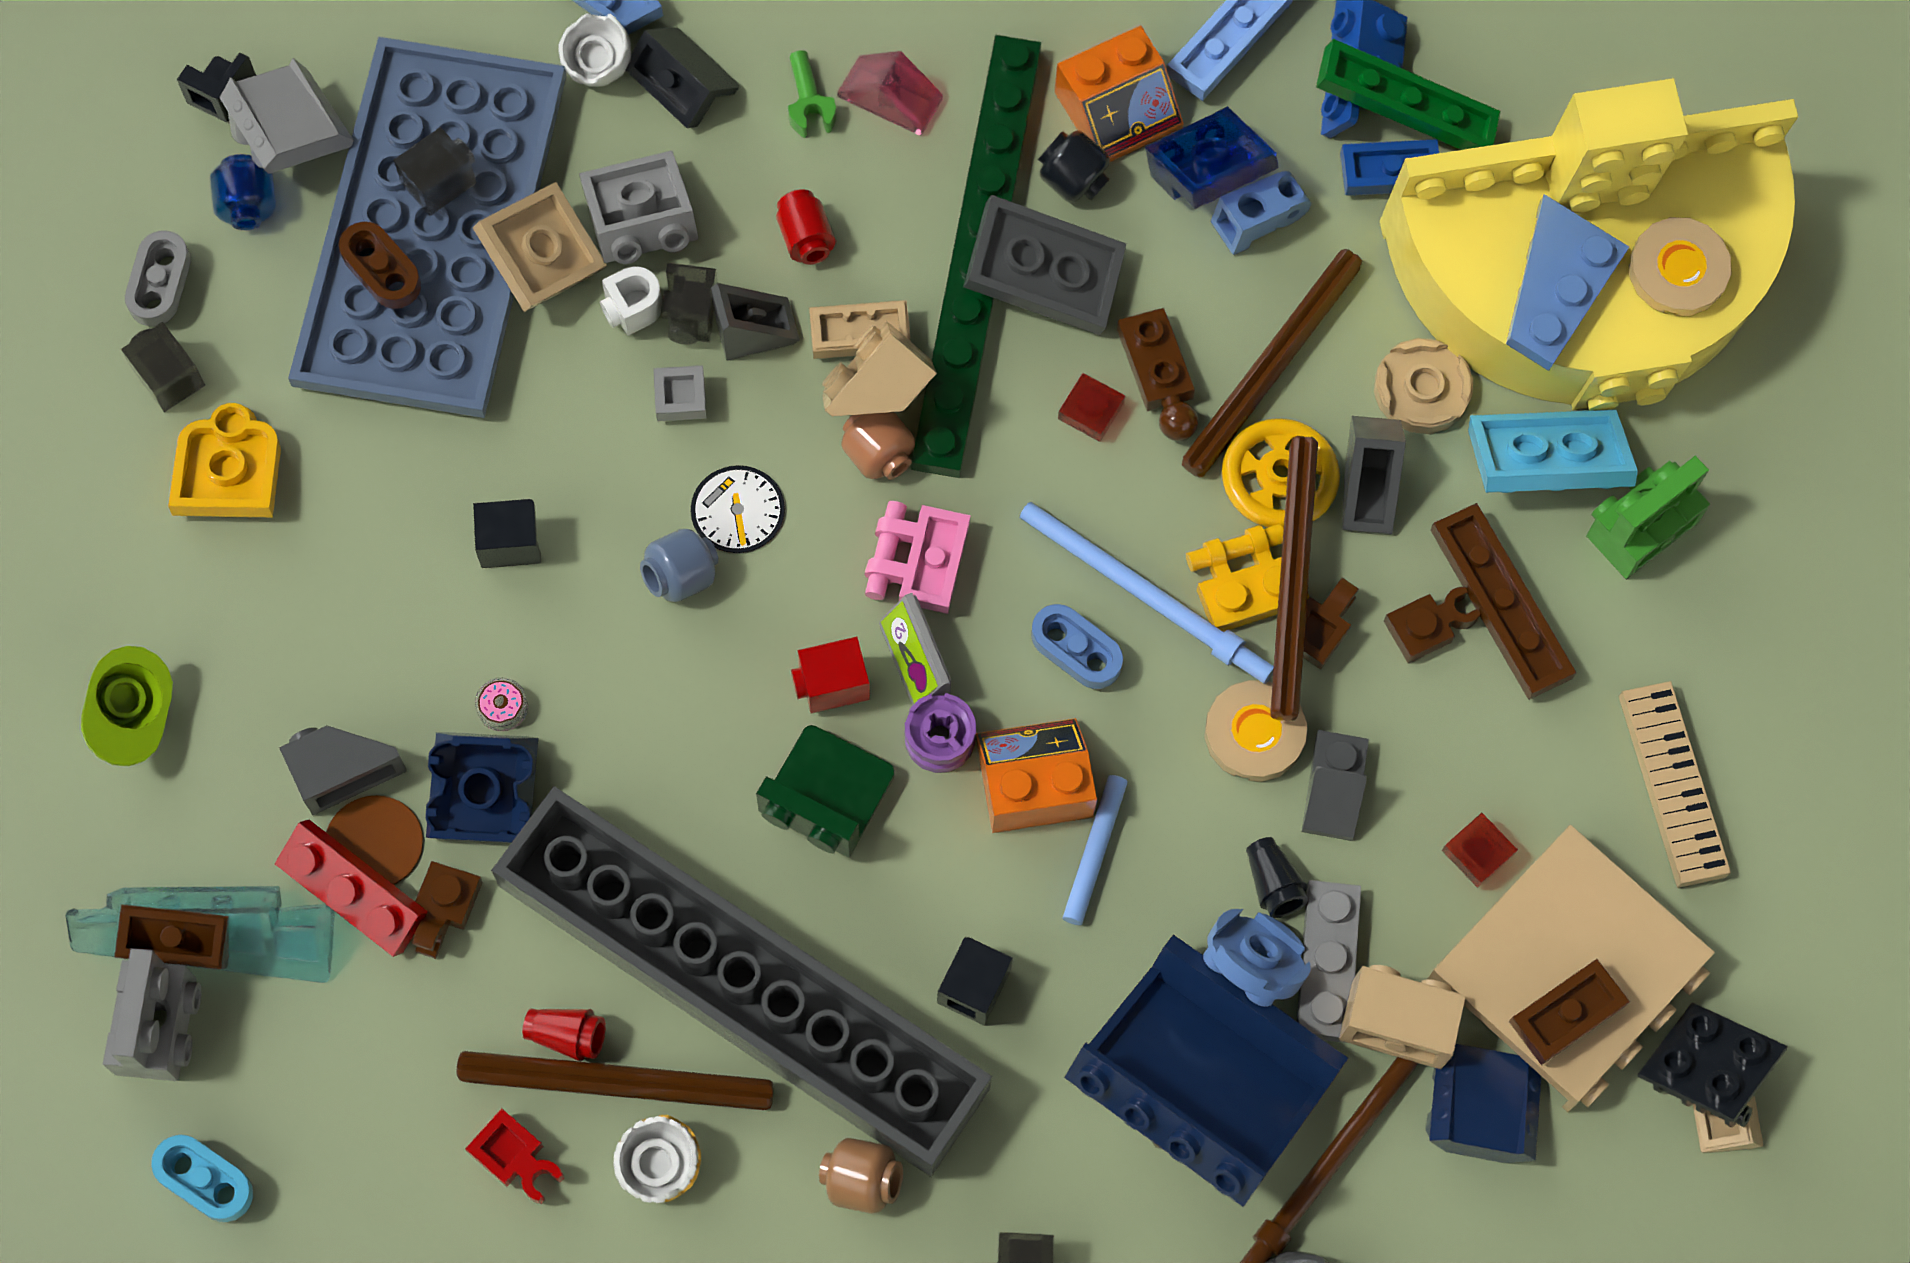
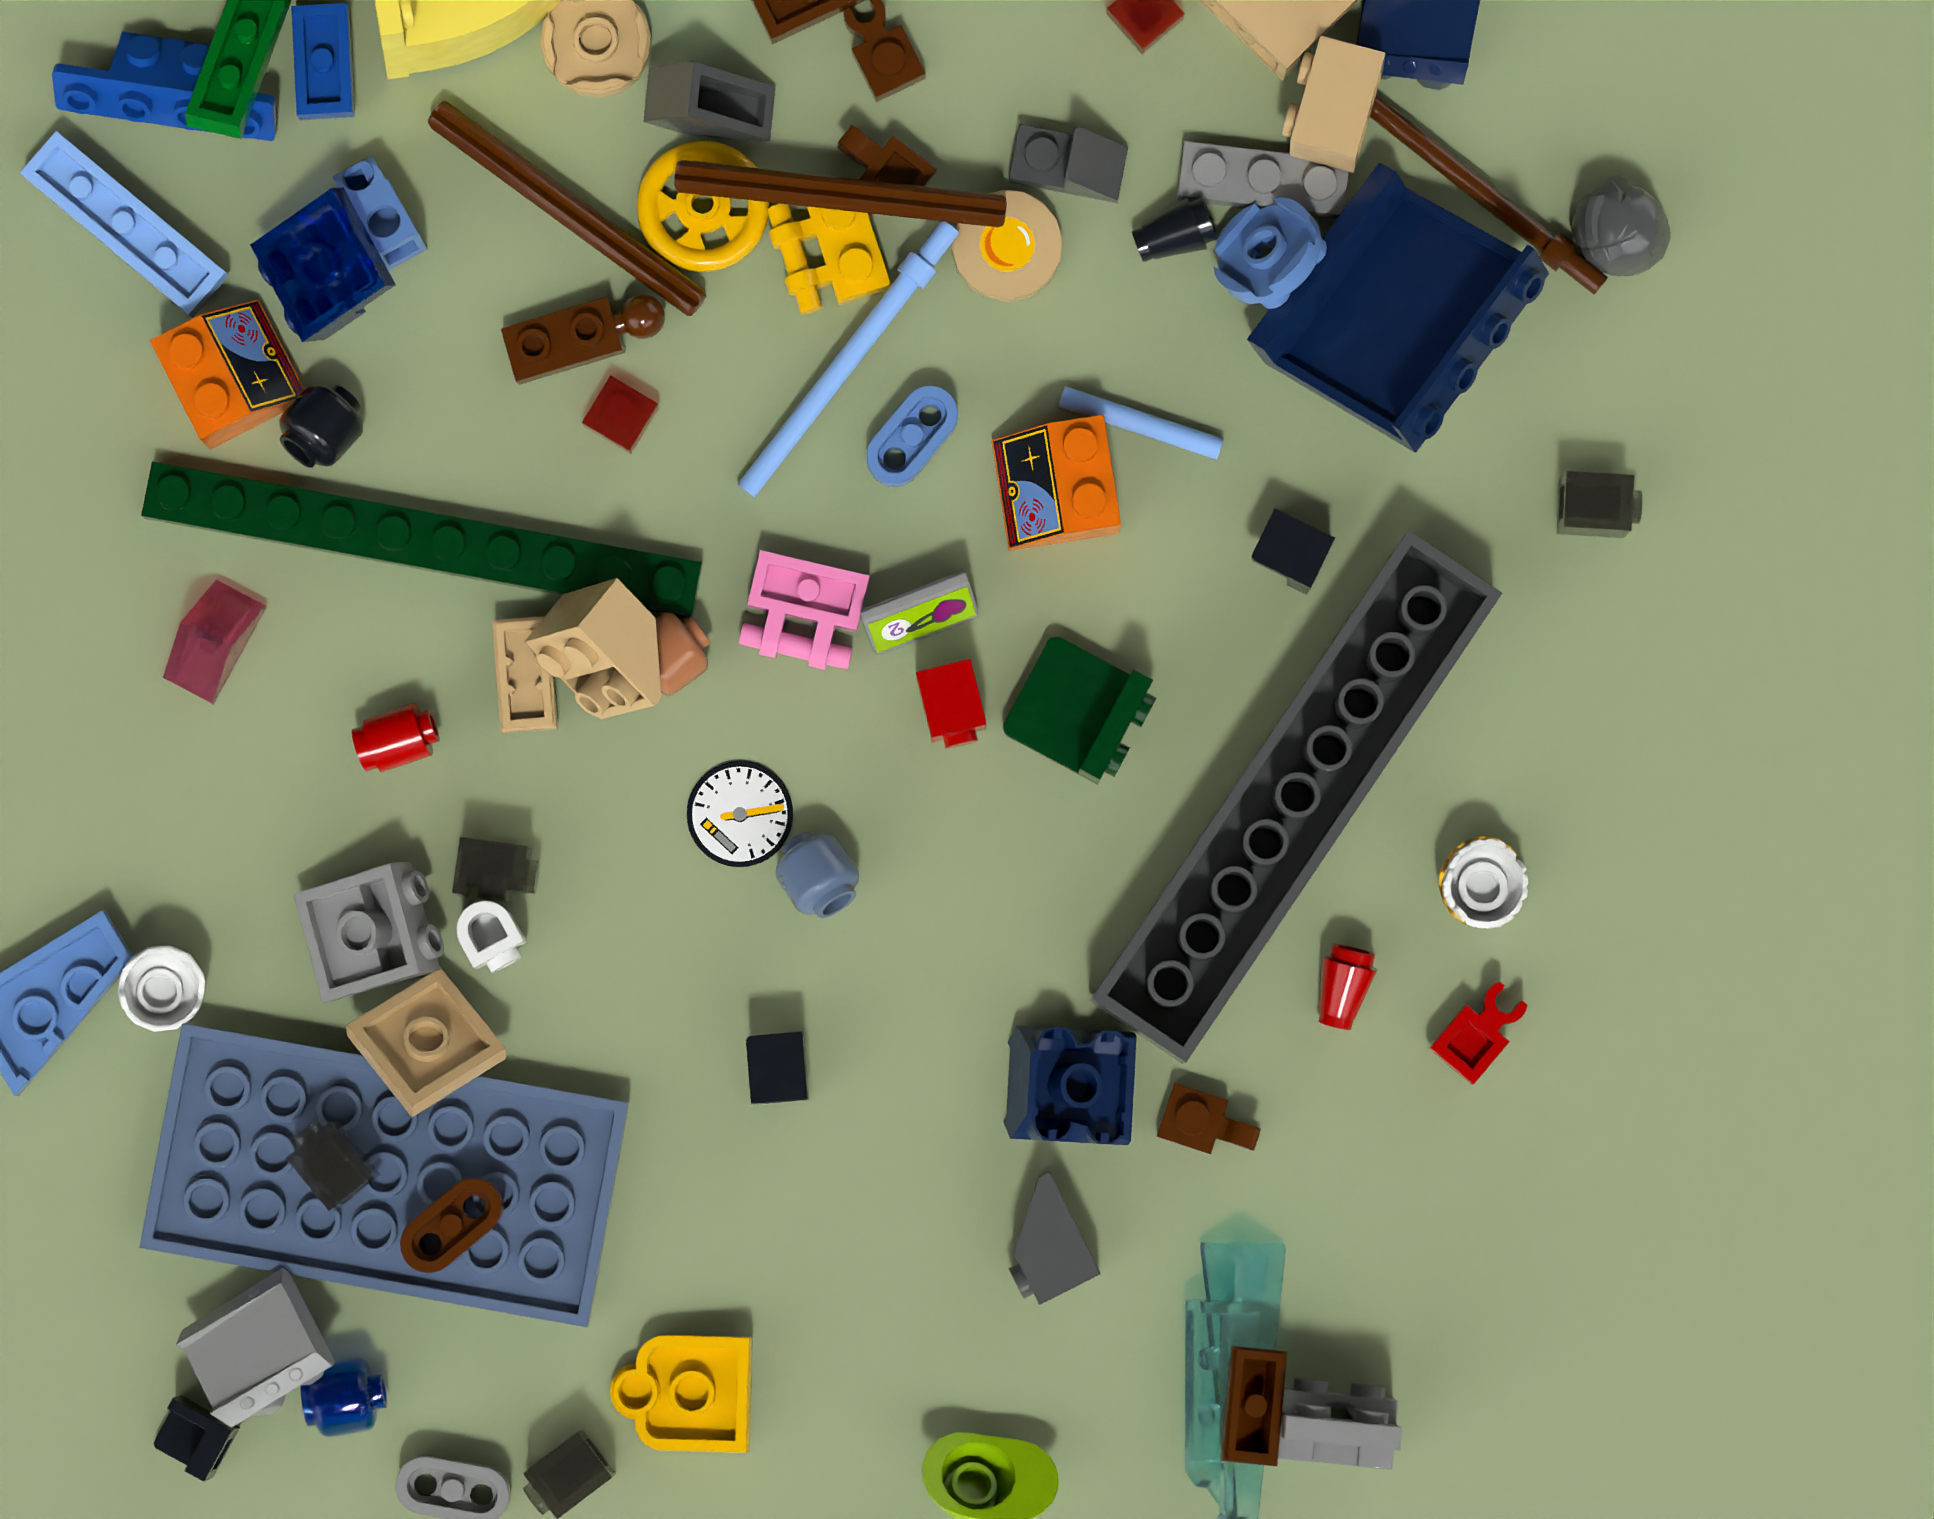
camera: 90 degrees left, 15 degrees up
medium azure plate [151,1135,253,1222] -> none
plate [274,819,428,957] -> none
dark orange sticker [326,795,423,885] -> none
reddish brown axle [456,1051,774,1110] -> none
tile [475,677,528,731] -> none
black panel [626,27,740,128] -> none
light grey plate [653,365,706,422] -> none
dark grey slope [711,283,800,361] -> none
bright green bar [788,50,836,138] -> none
medium nougat head [819,1138,903,1214] -> none
medium lavender wheel [905,693,976,773] -> none
dark grey plate [964,195,1127,335] -> none

